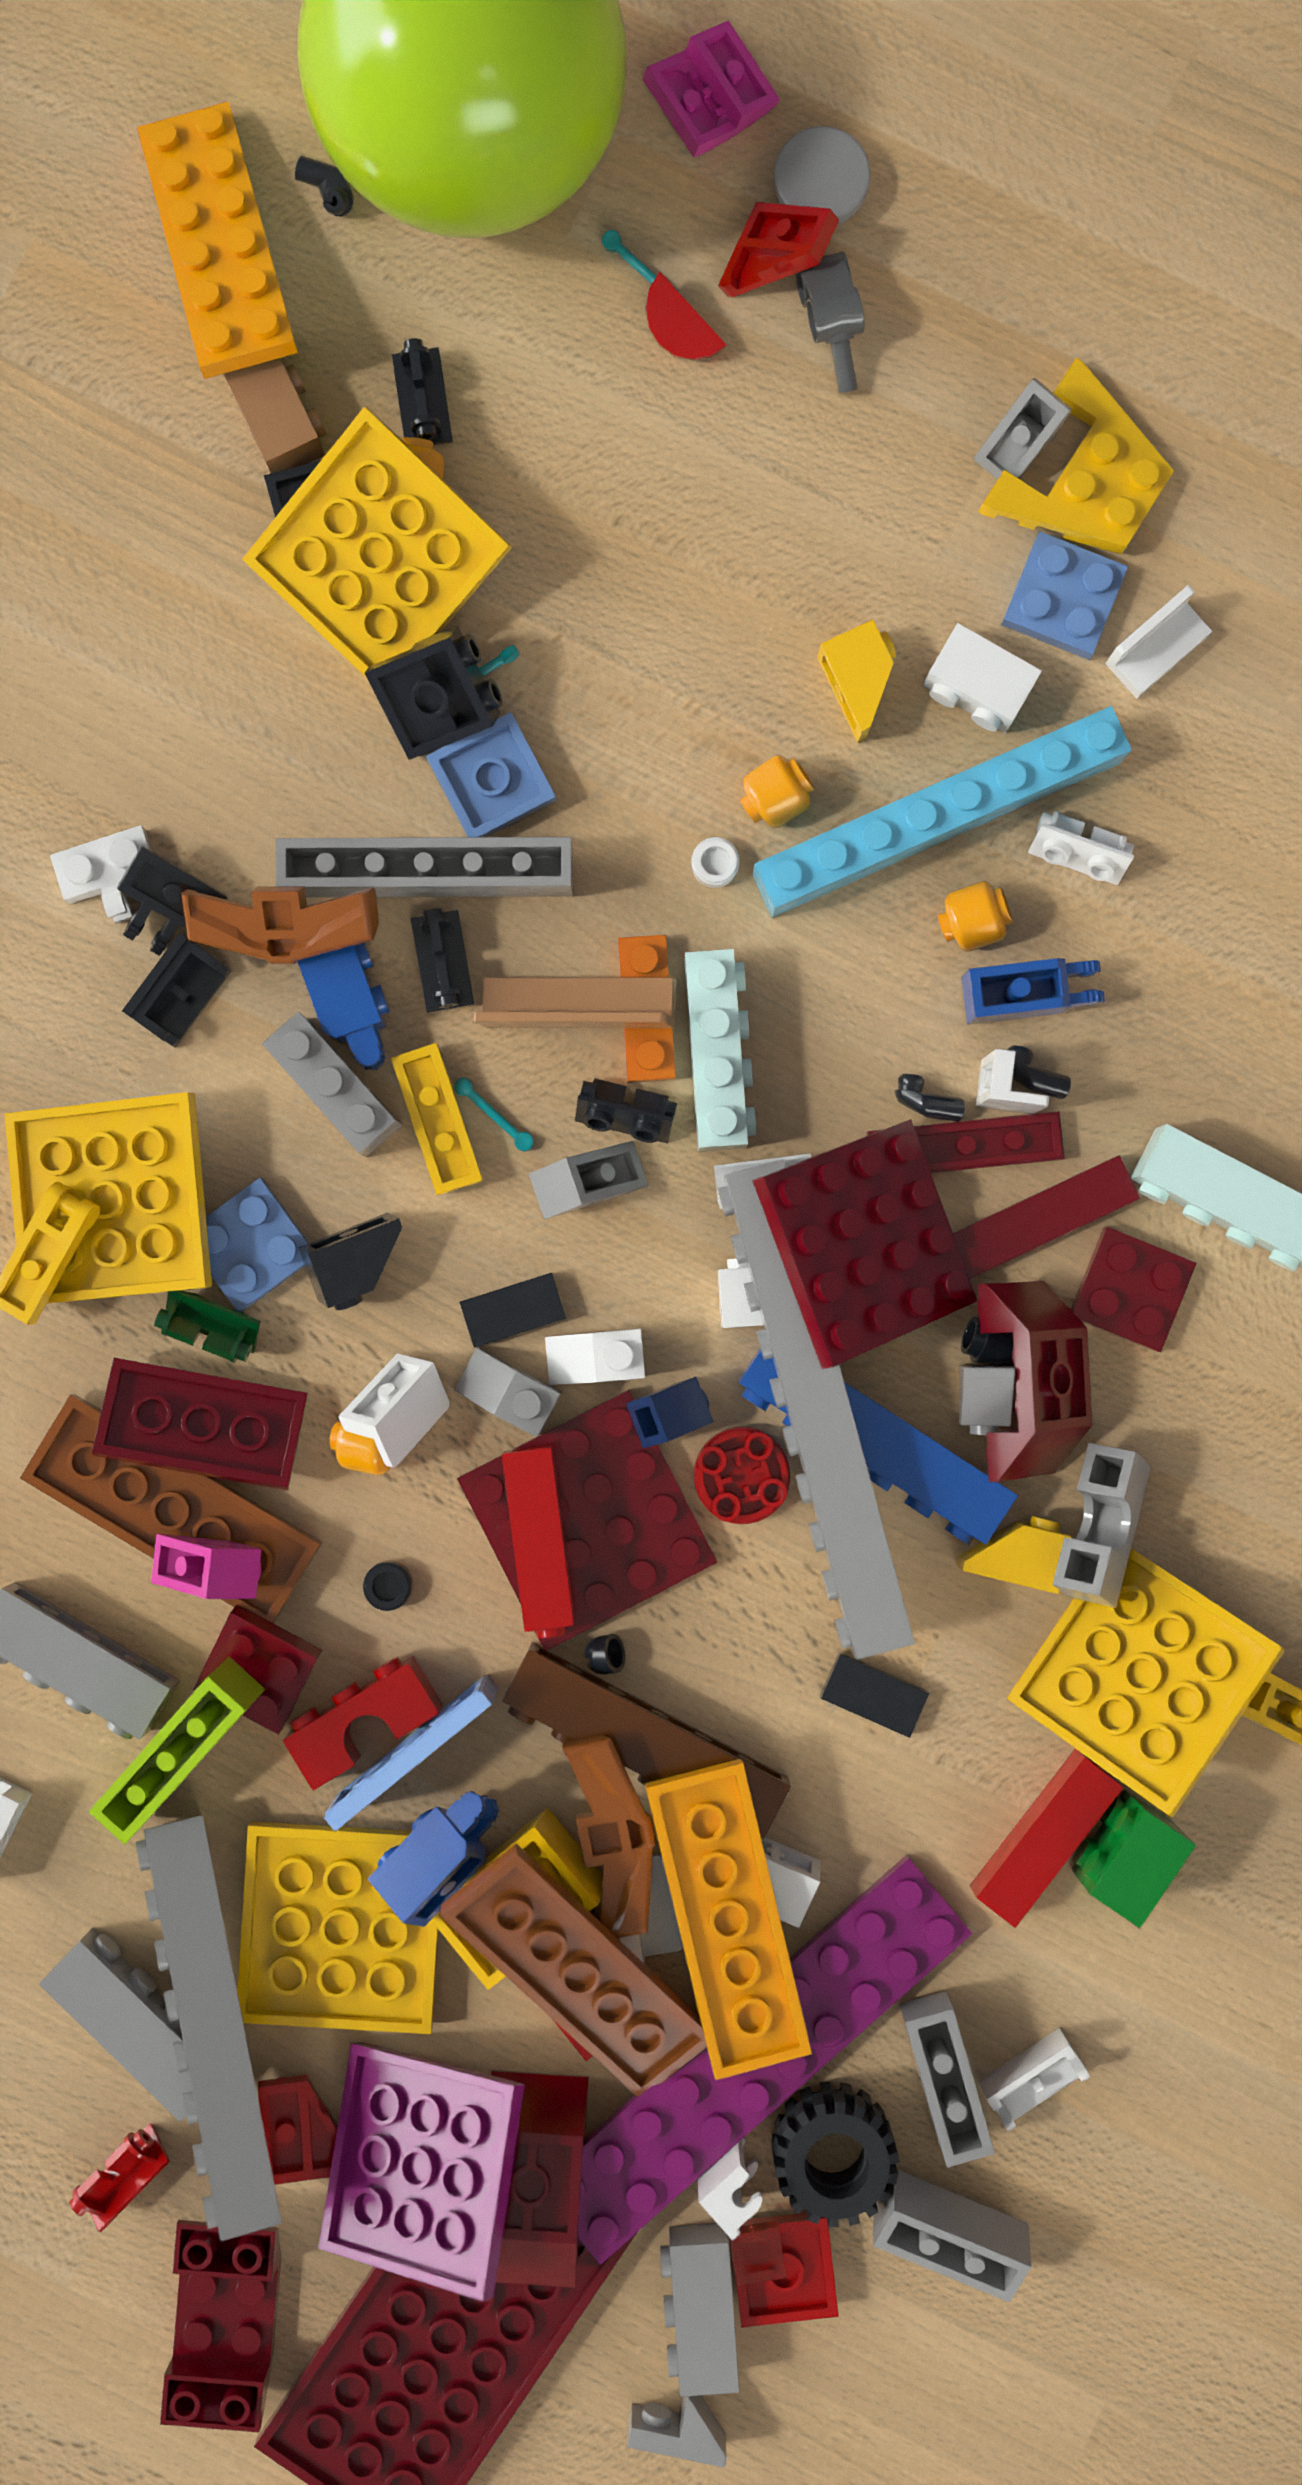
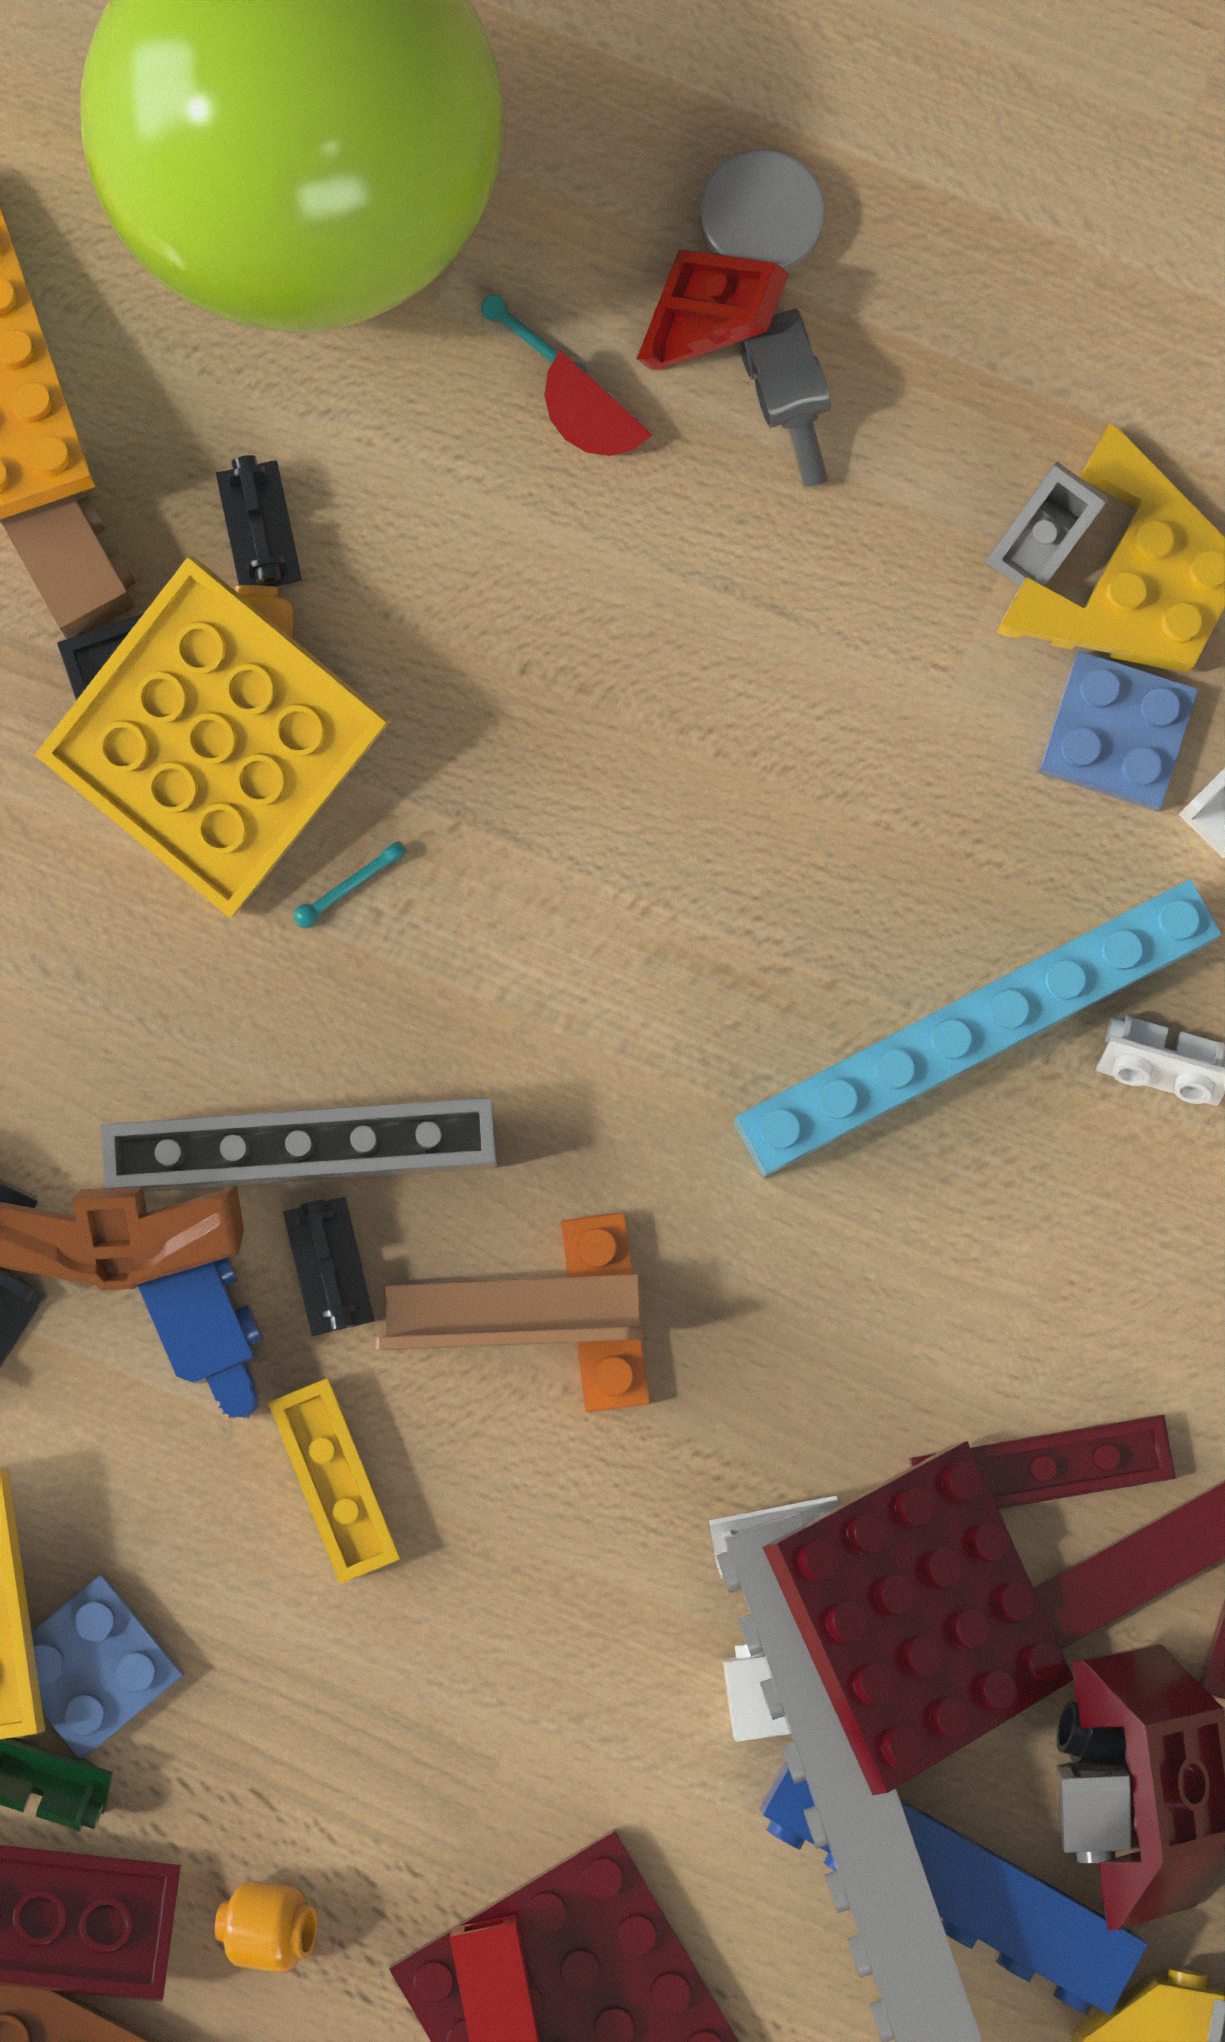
camera: 10 degrees left, 5 degrees down
light grey arch [262,1011,402,1157] -> none
black arm [295,155,354,217] -> none
black slope [298,1212,402,1310] -> none
white panel [338,1353,450,1468] -> none
black plate [364,625,503,760] -> none
medium blue plate [426,712,557,837] -> none
teal hinge [454,1077,534,1151] -> none
light grey slope [455,1347,562,1437] -> none
black tile [459,1272,567,1348] -> none
light grey slope [529,1141,648,1219] -> none
white slope [545,1328,645,1385] -> none
black hinge [575,1078,677,1144] -> none
dark blue brick [626,1377,714,1449] -> none
dark pink slope [643,20,780,158] -> none
light aqua brick [684,949,756,1152] -> none
white tile [691,837,740,888] -> none
red tile [694,1427,791,1524] -> none
light orange head [740,755,815,828] -> none
yellow slope [817,619,896,743] -> none
black arm [895,1074,965,1122] -> none
white brick [923,623,1042,733] -> none
light orange head [938,881,1013,952] -> none
blue hinge [961,958,1105,1025] -> none
white panel [976,1049,1050,1114] -> none
black arm [1007,1045,1071,1099] -> none

